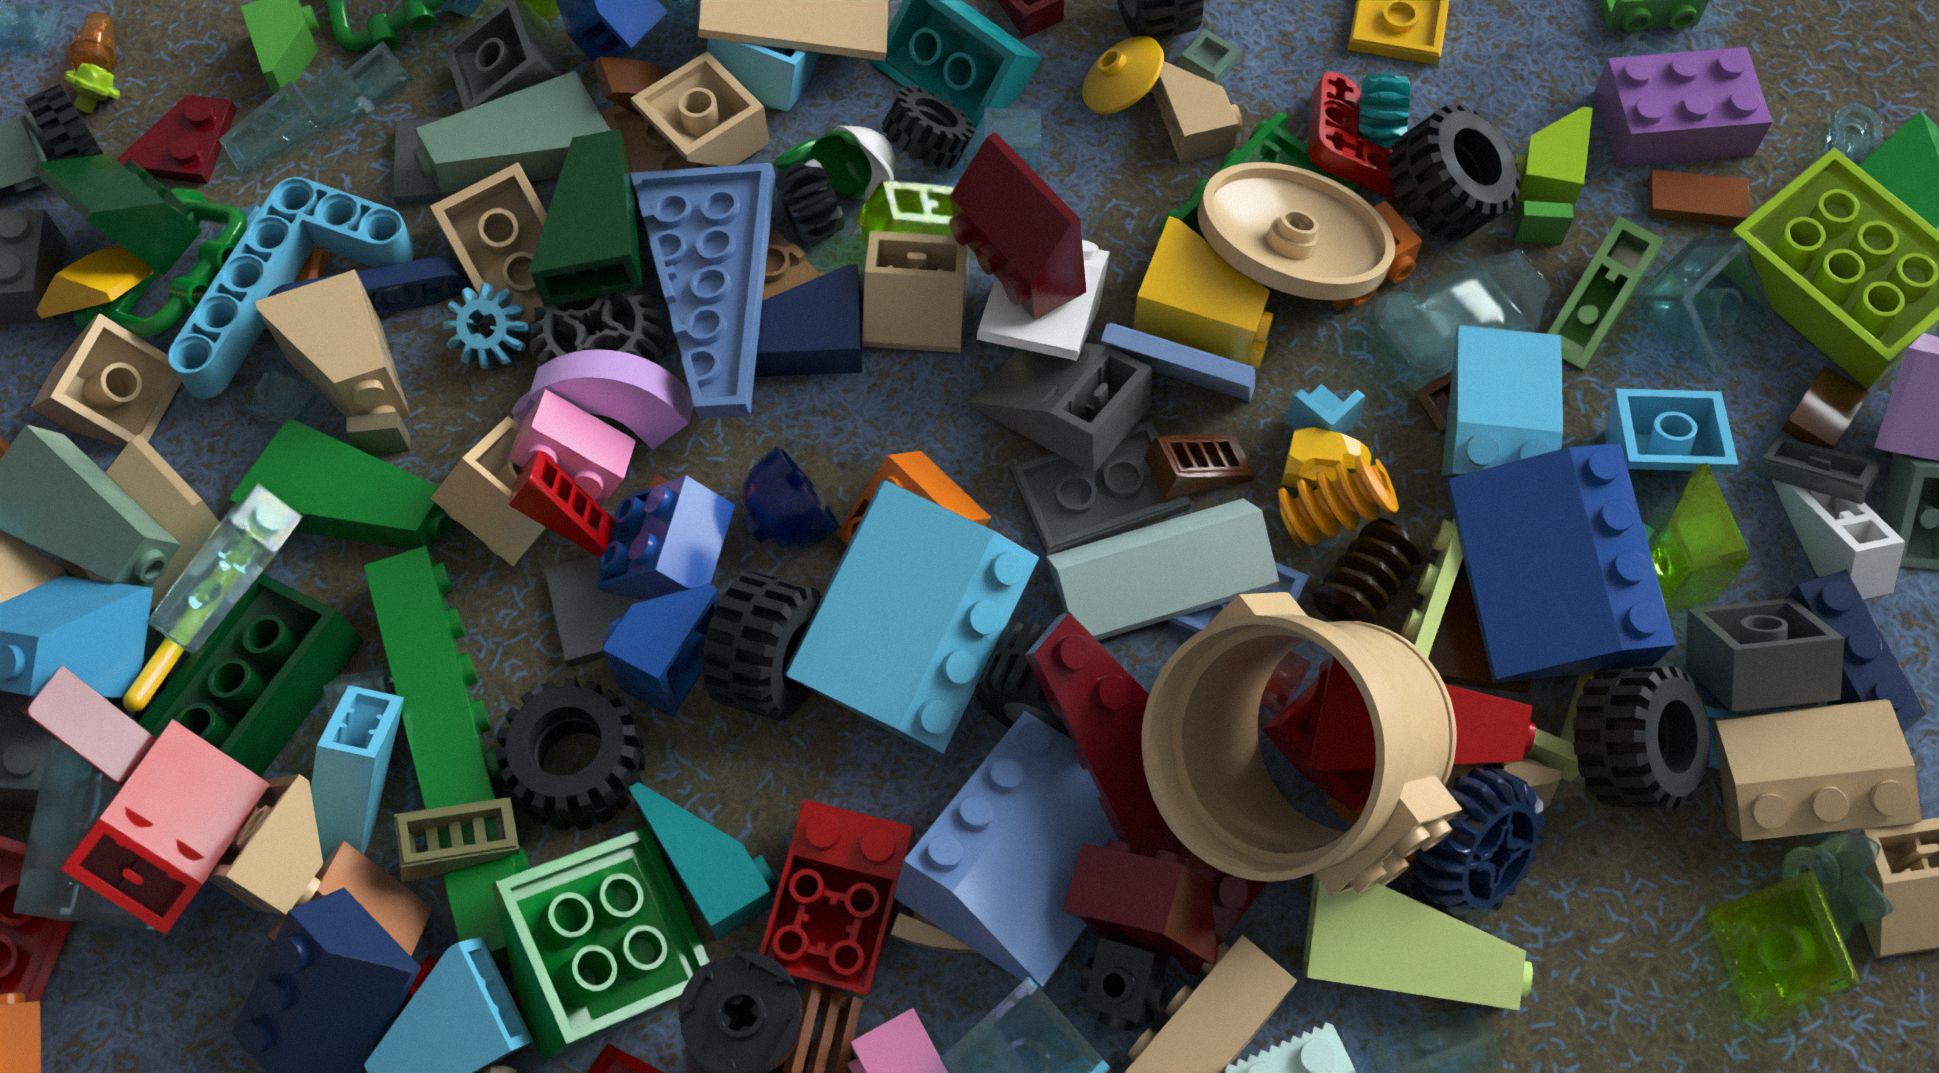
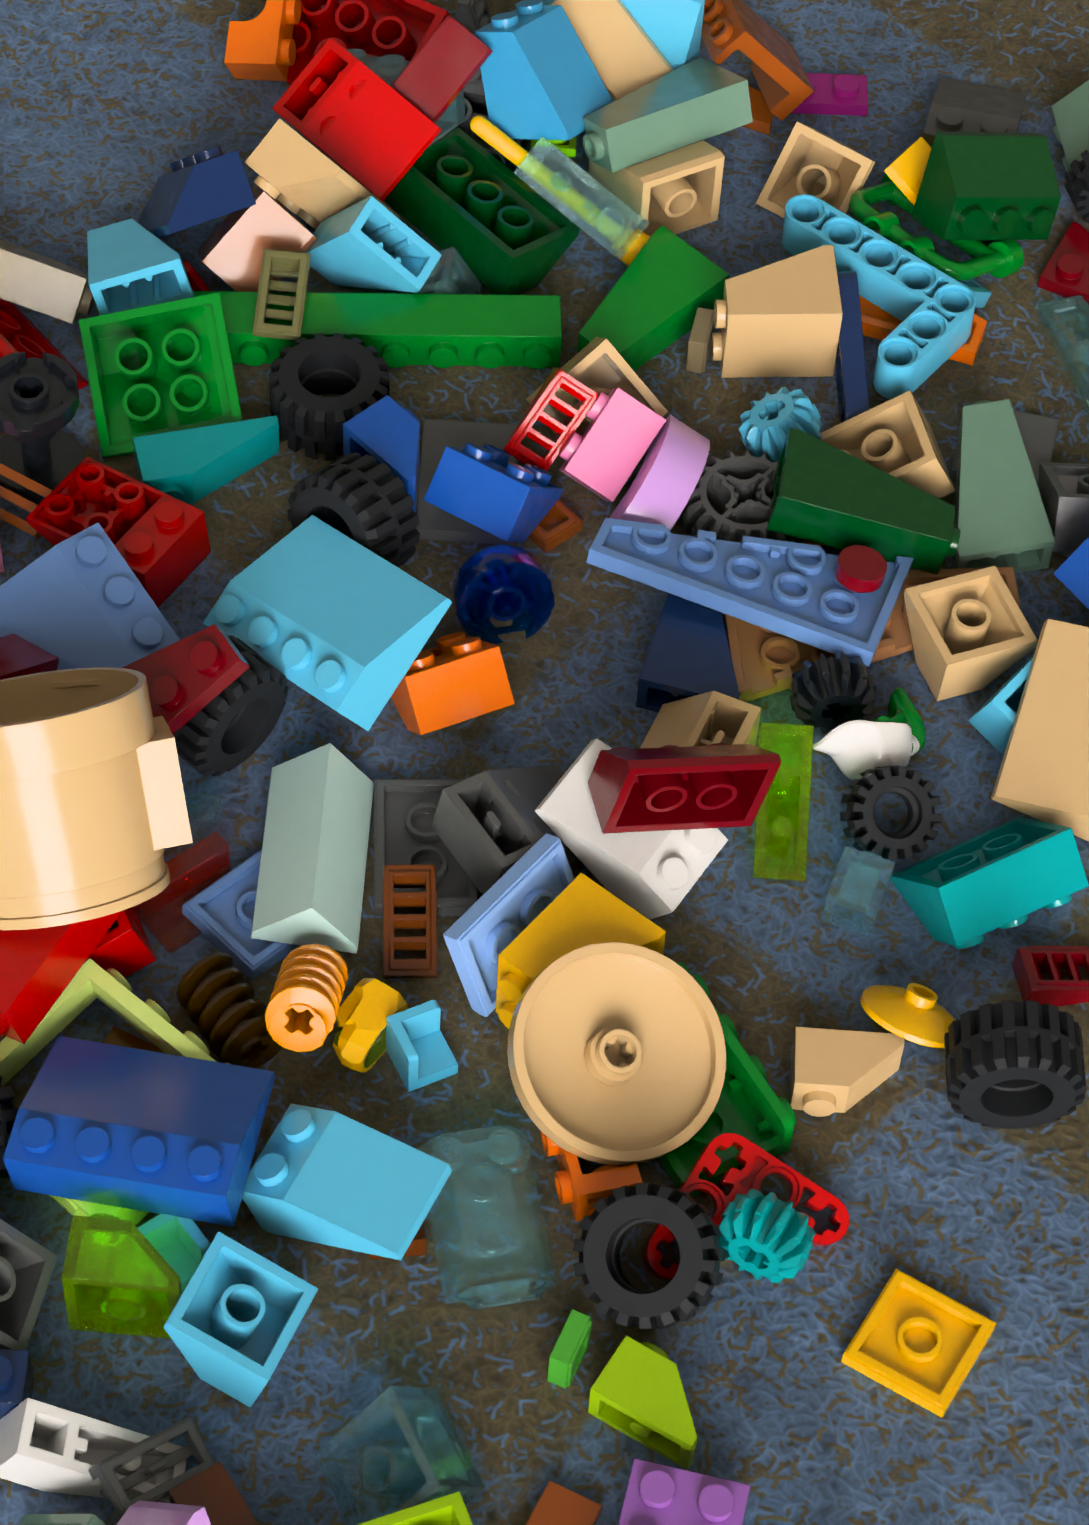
camera: 105 degrees right, 10 degrees down
reddish brown slope [593,57,673,115] -> none
sand green tile [1177,28,1242,84] -> none
bright green slope [1547,216,1664,370] -> none
none -> dark red tile [834,545,887,593]

